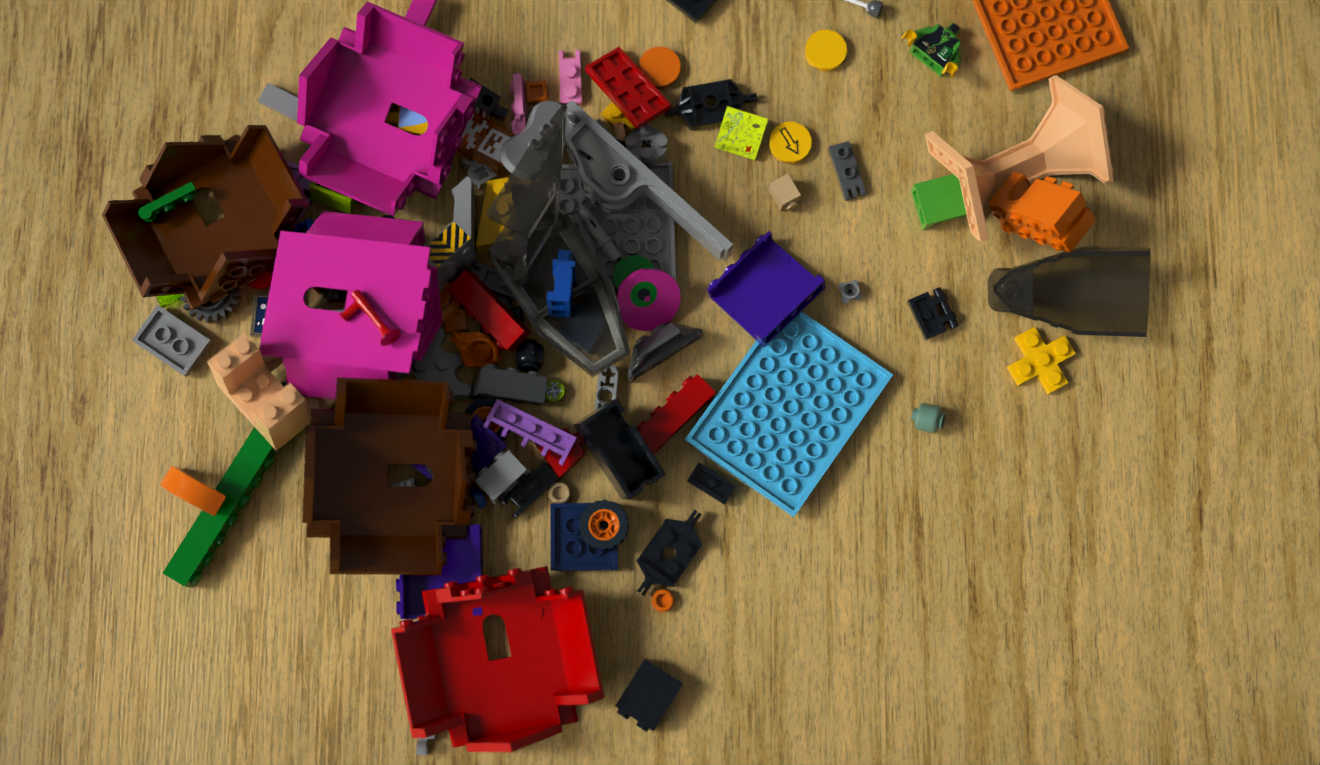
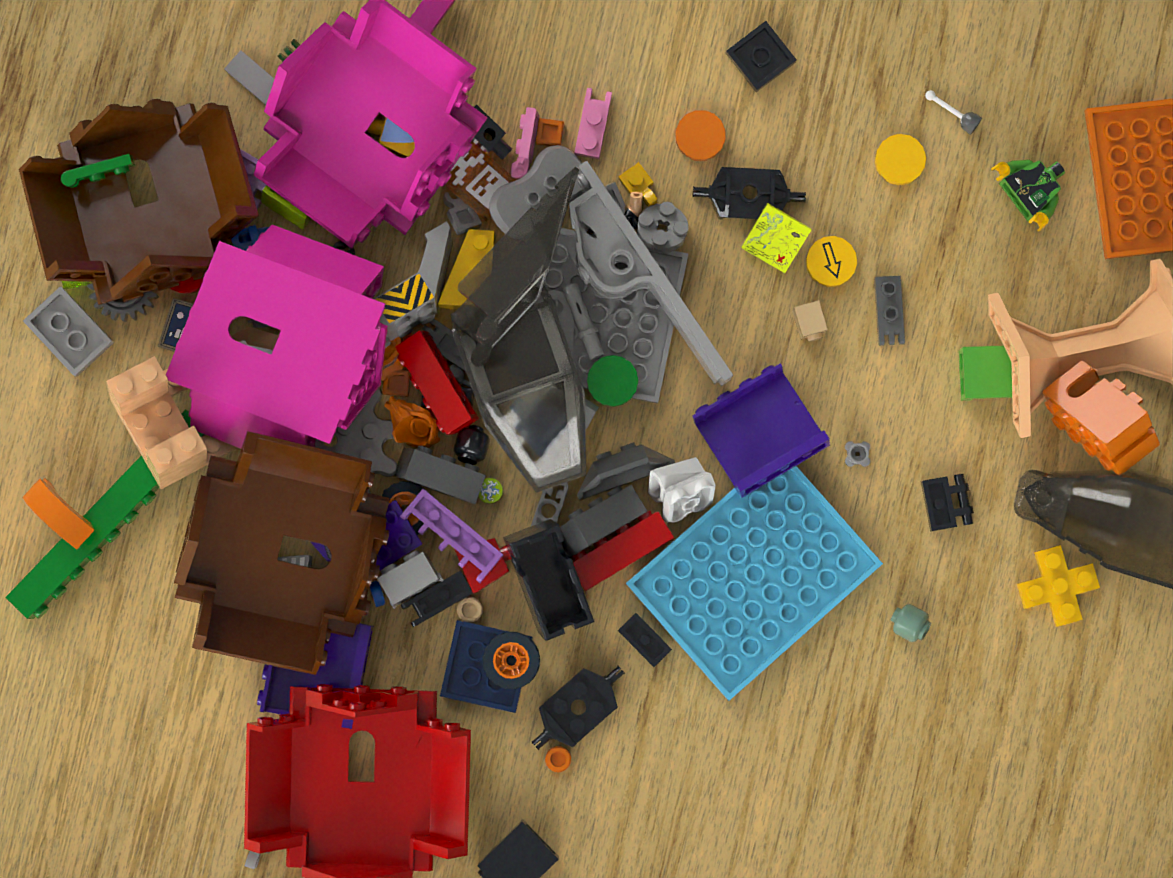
camera: 15 degrees right, 5 degrees up
red piece [340,290,401,346] -> none
blue hips [547,250,577,318] -> none
red plate [585,47,671,130] -> none
dark pink tile [616,268,681,331] -> none
none -> dark grey wedge [560,485,647,558]
none -> white piece [648,457,715,523]

